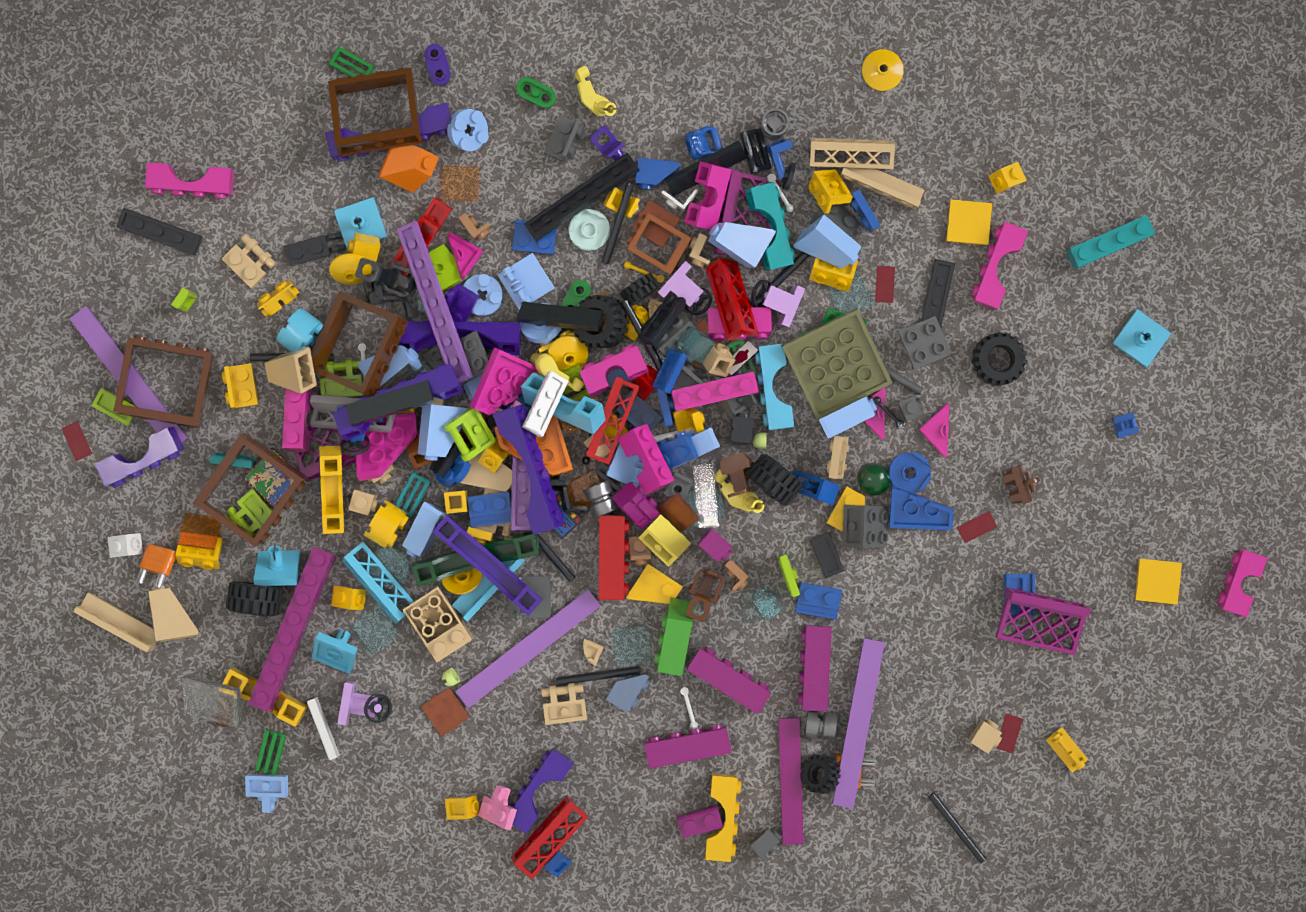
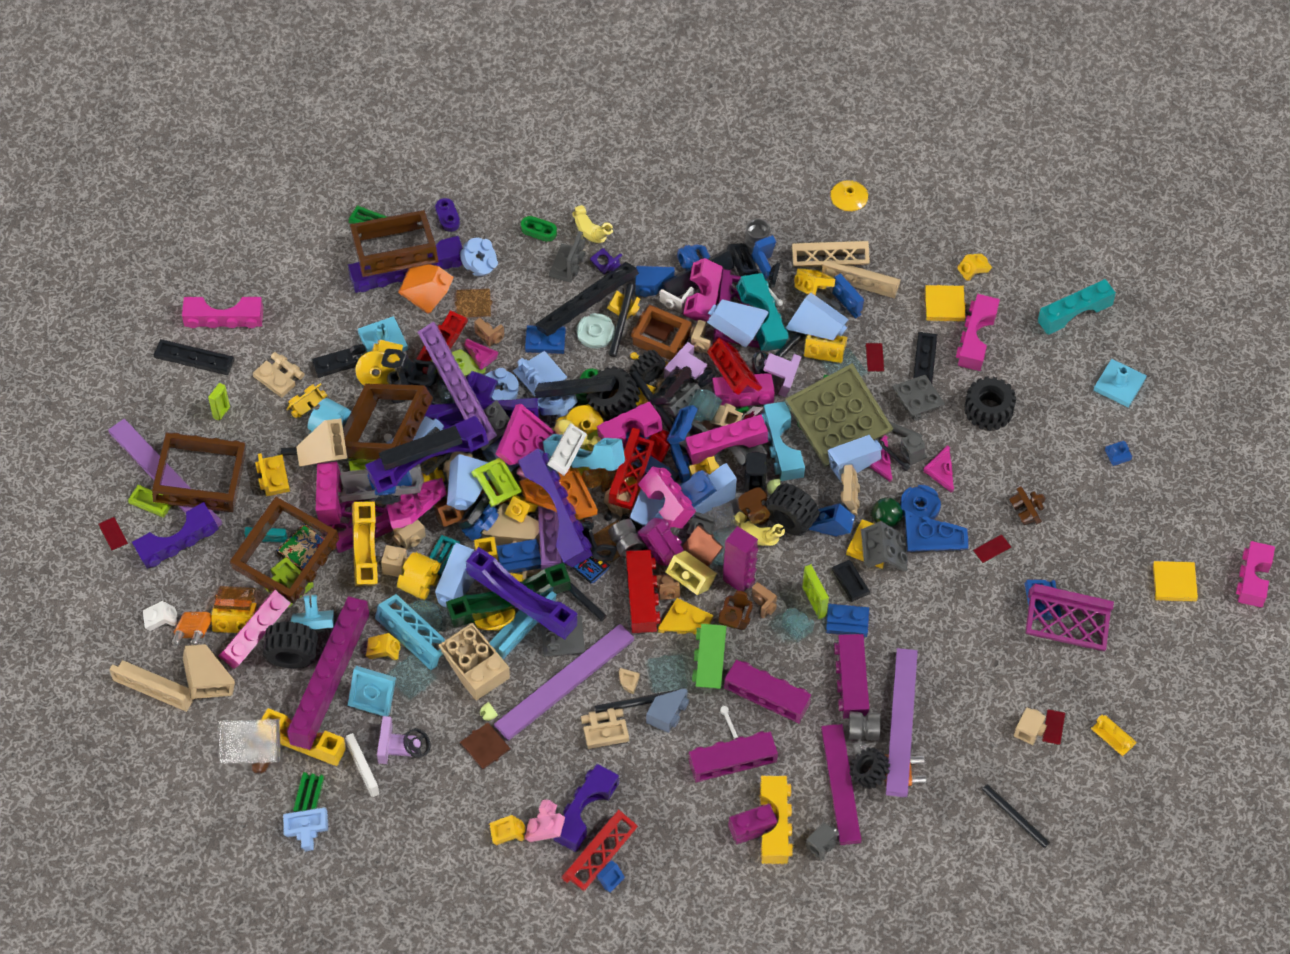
camera: 10 degrees left, 30 degrees down
none -> arch [218,590,291,669]

